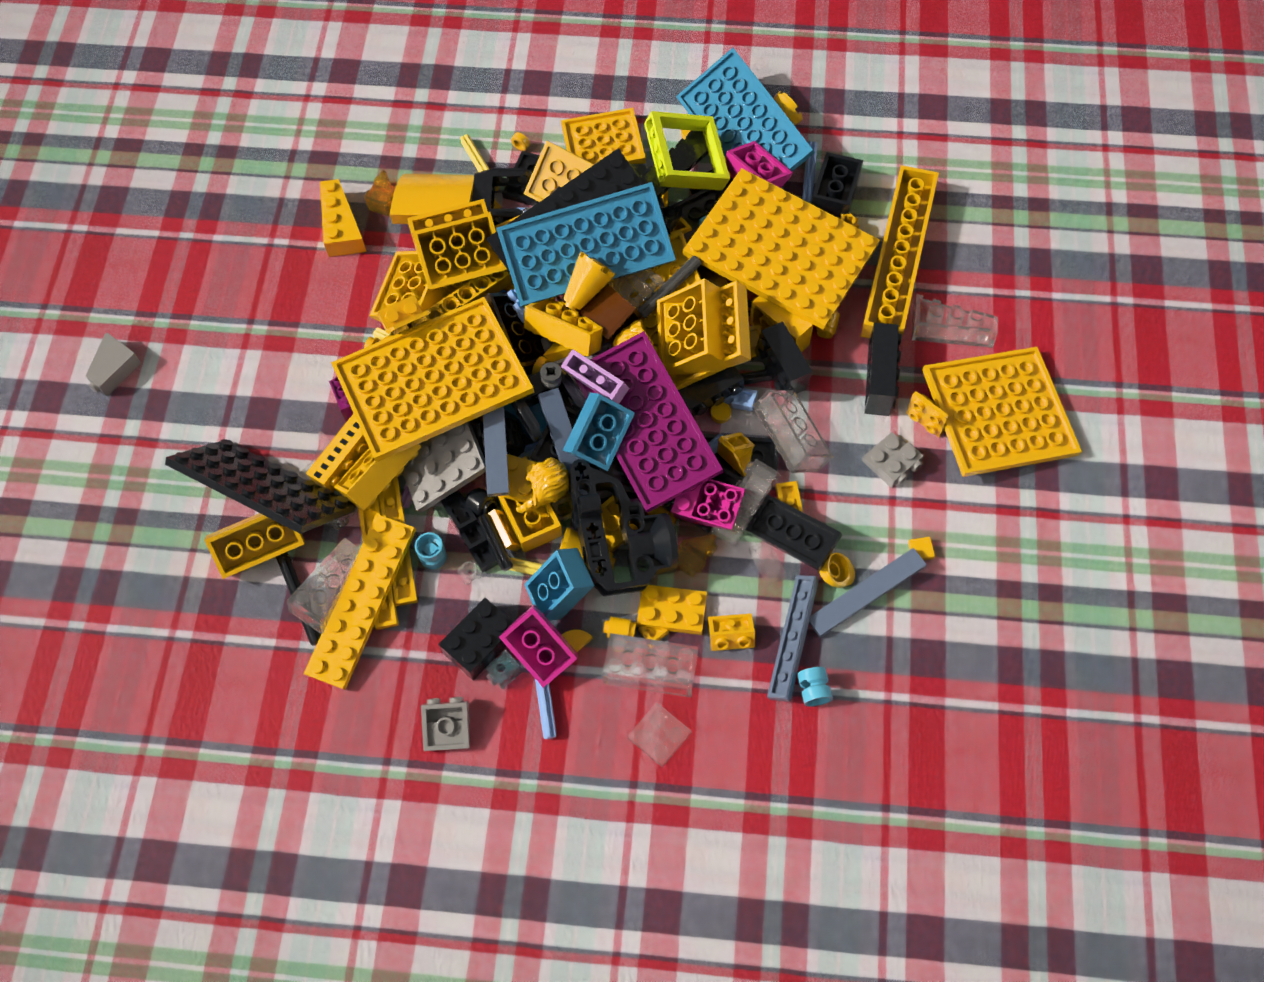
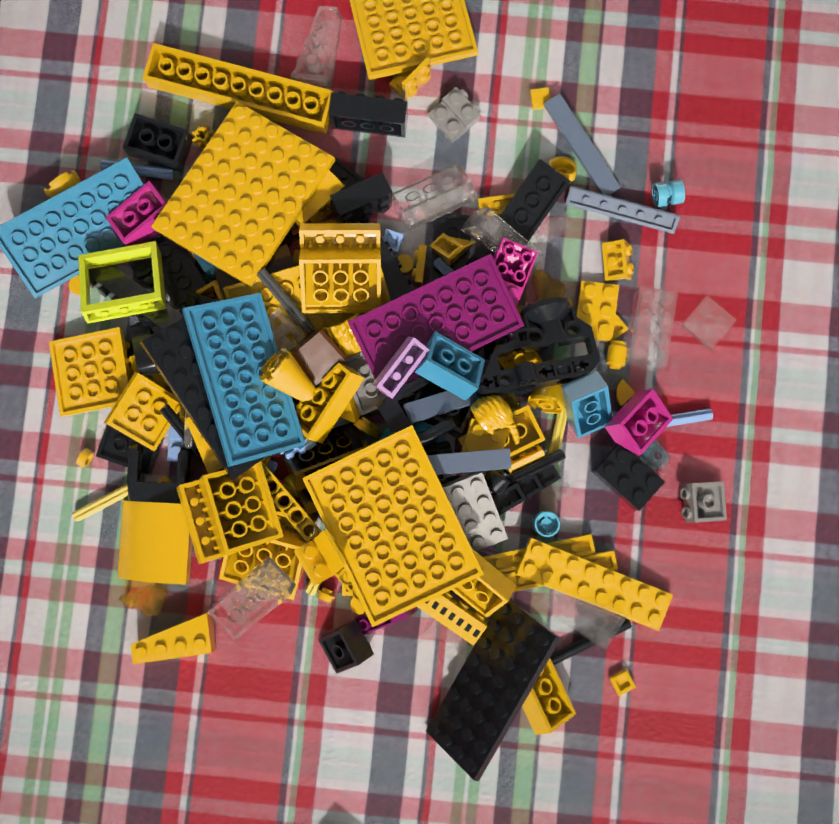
camera: 90 degrees left, 20 degrees up
dark grey wheel [540,362,562,389] -> none
none -> clear brick [207,557,296,640]
none -> black slope [318,619,374,674]
none -> black plate [329,156,364,189]
none -> yellow plate [412,244,427,287]
none -> yellow tile [608,668,636,696]

